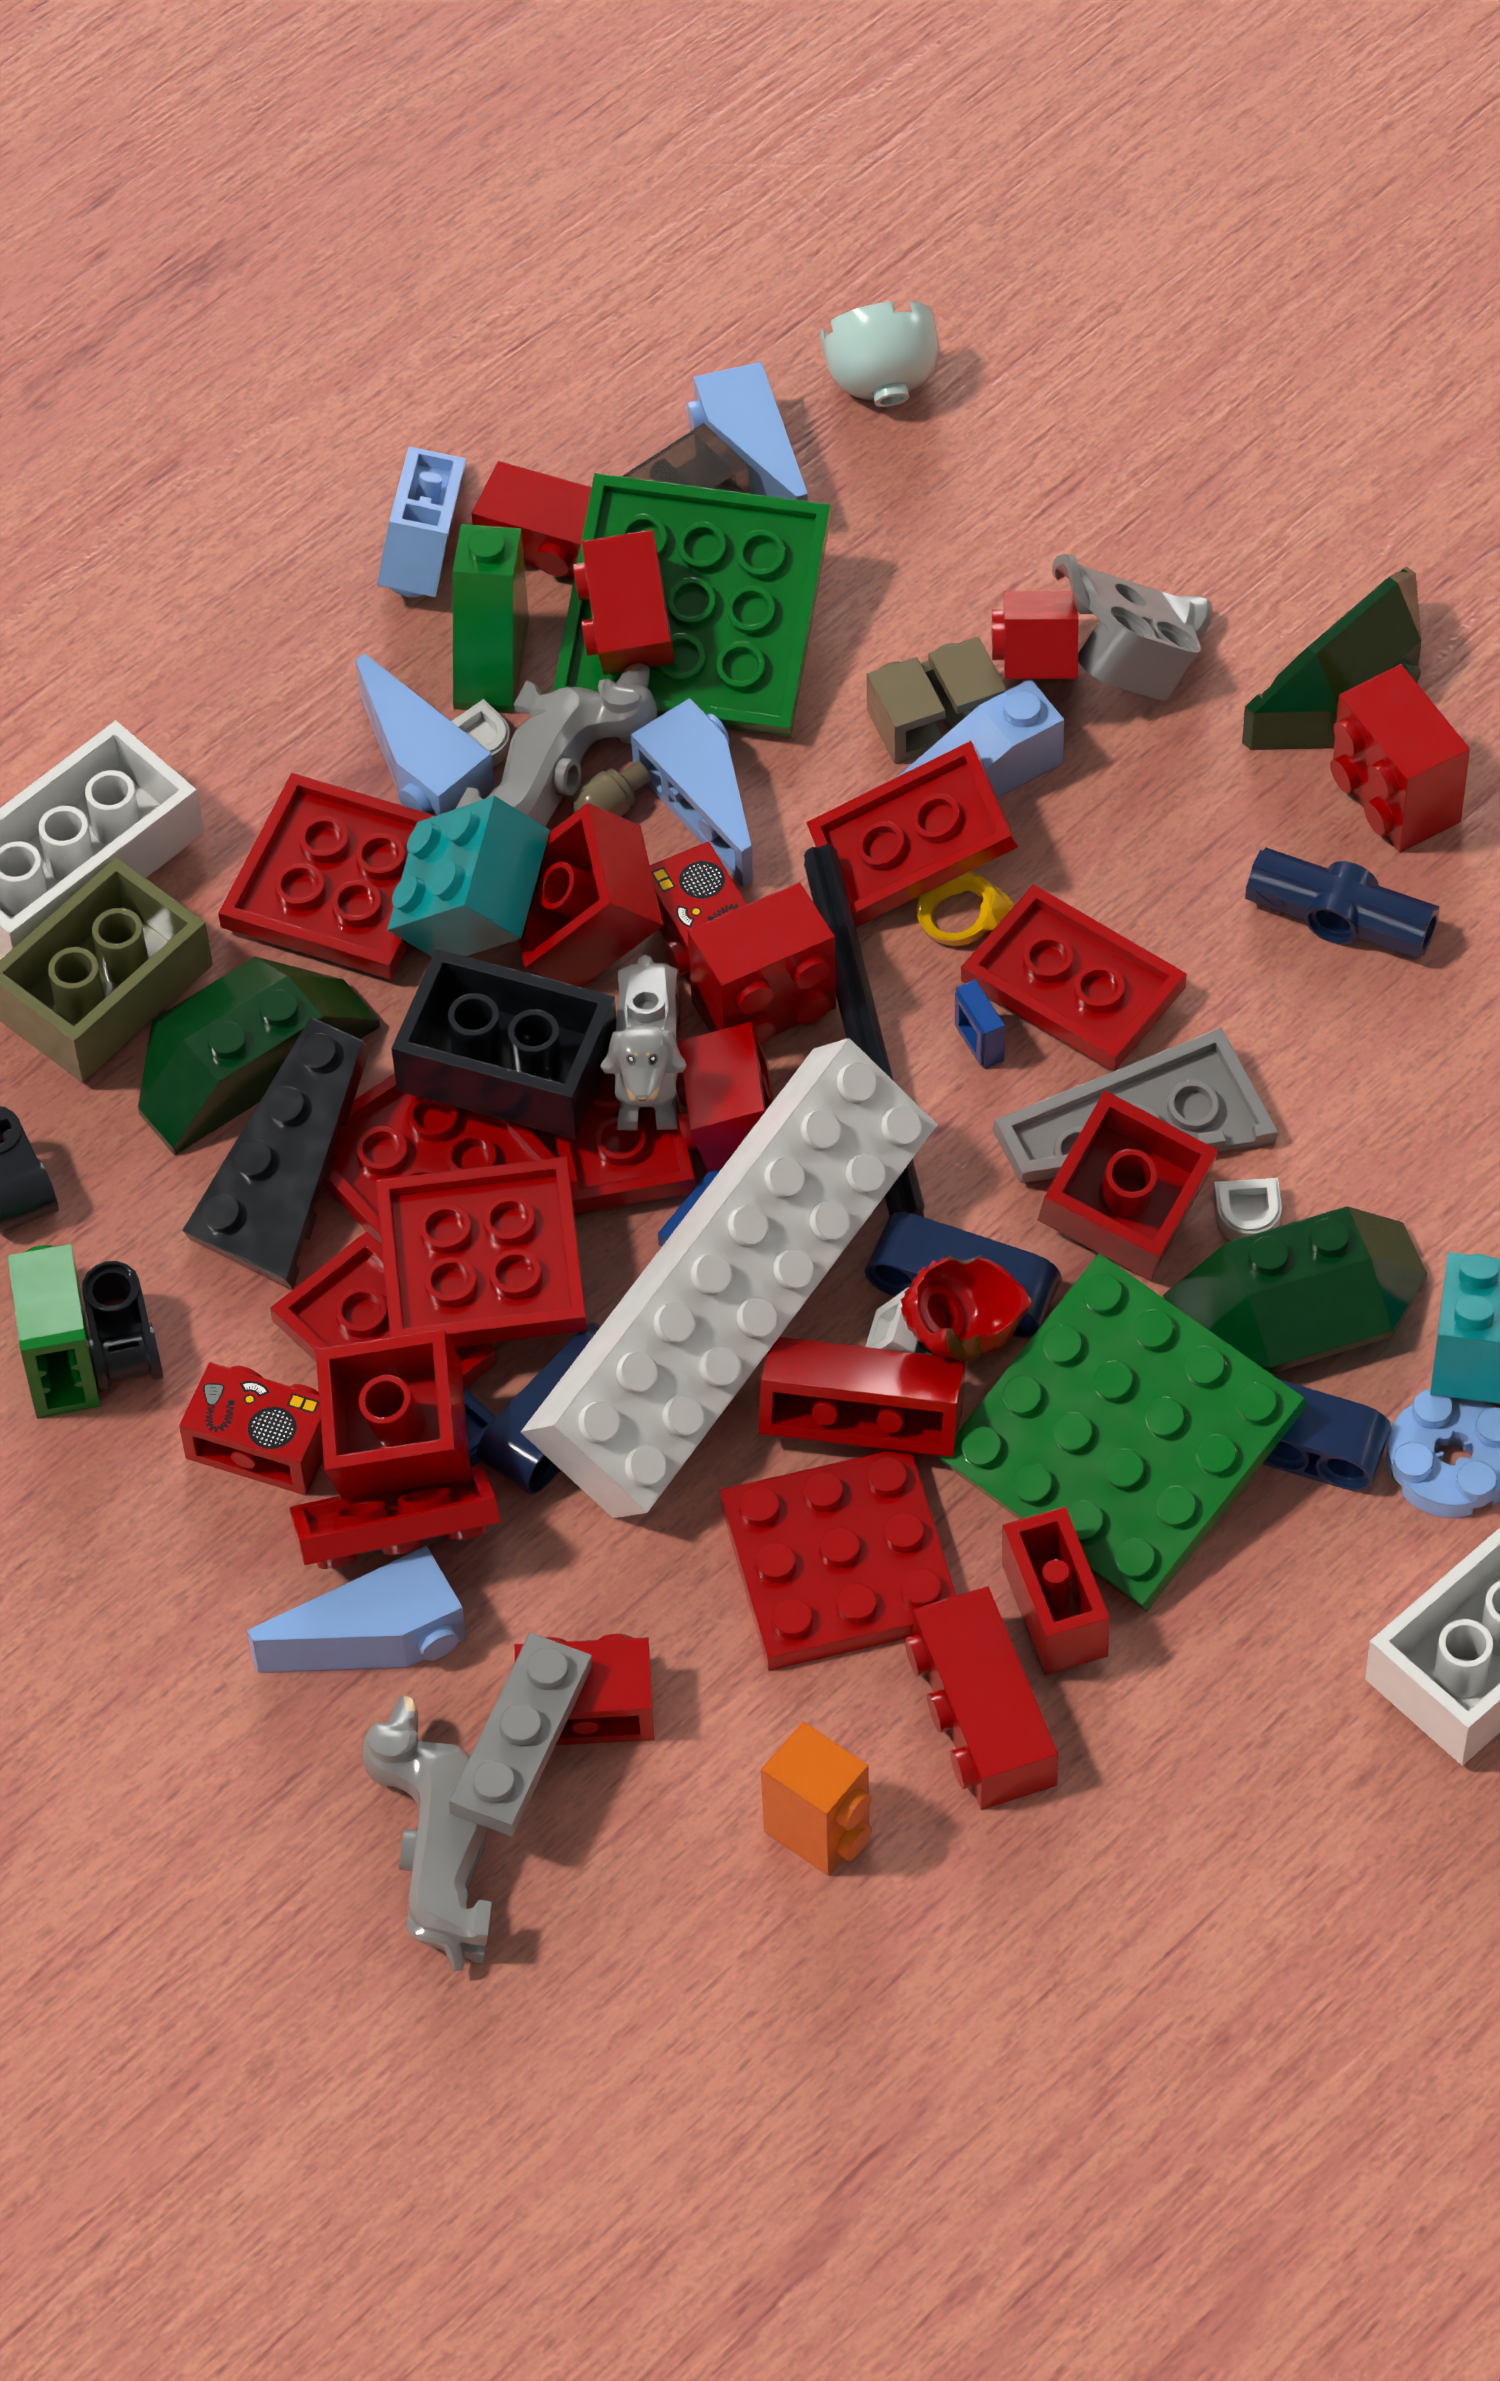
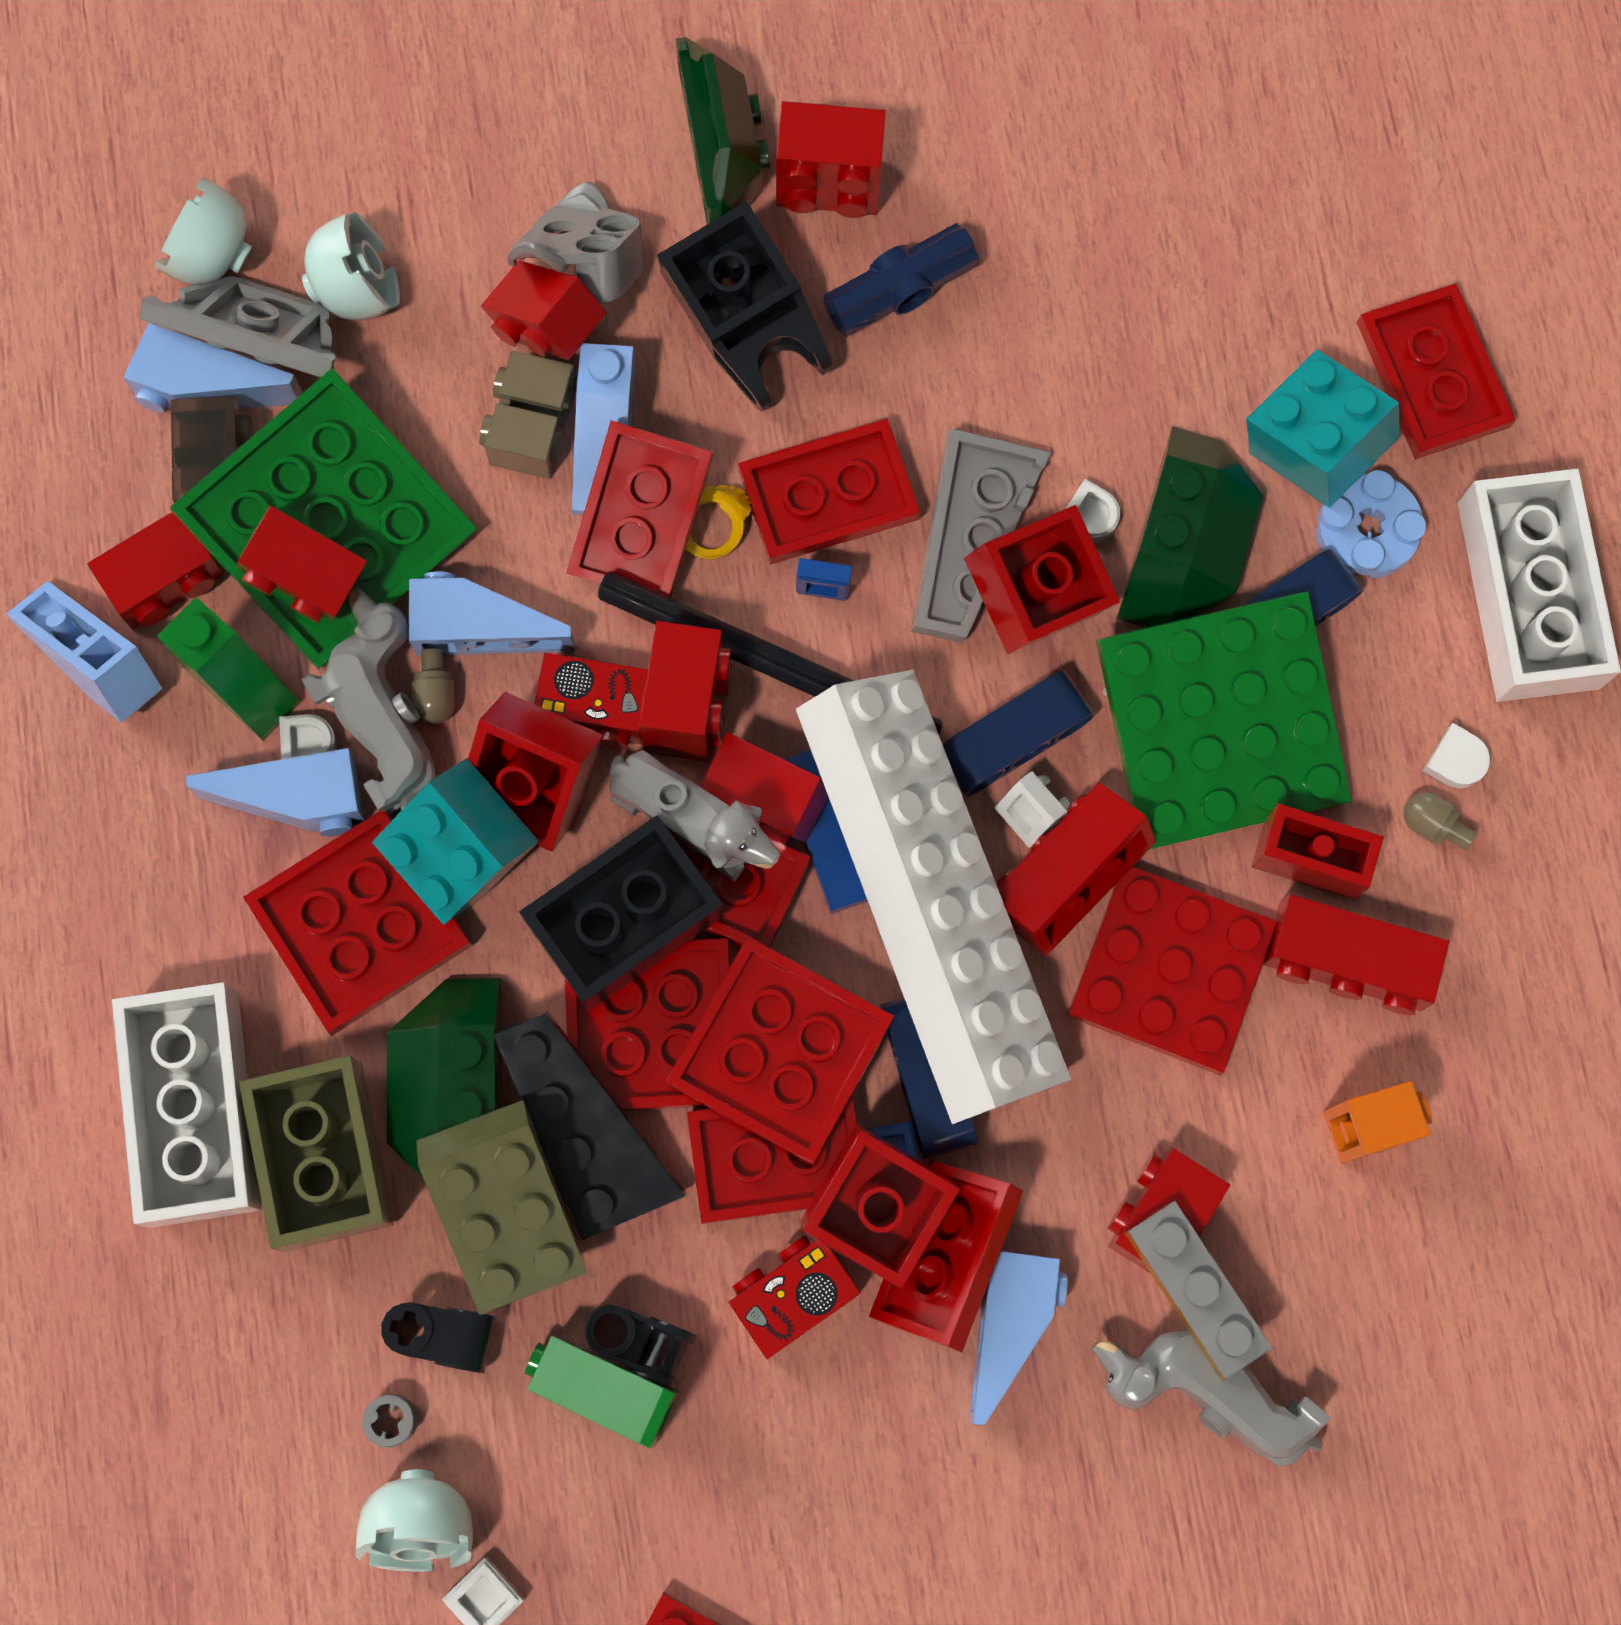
camera: 60 degrees left, 20 degrees up
red hair [900,1255,1032,1362] -> none
none -> light grey wing [140,276,335,377]
none -> light aqua cylinder [302,212,400,321]
none -> olive brick [416,1100,587,1315]
none -> black brick [657,201,833,412]
none -> dark tan cylinder [1403,792,1478,851]
none -> white tile [1423,723,1490,789]

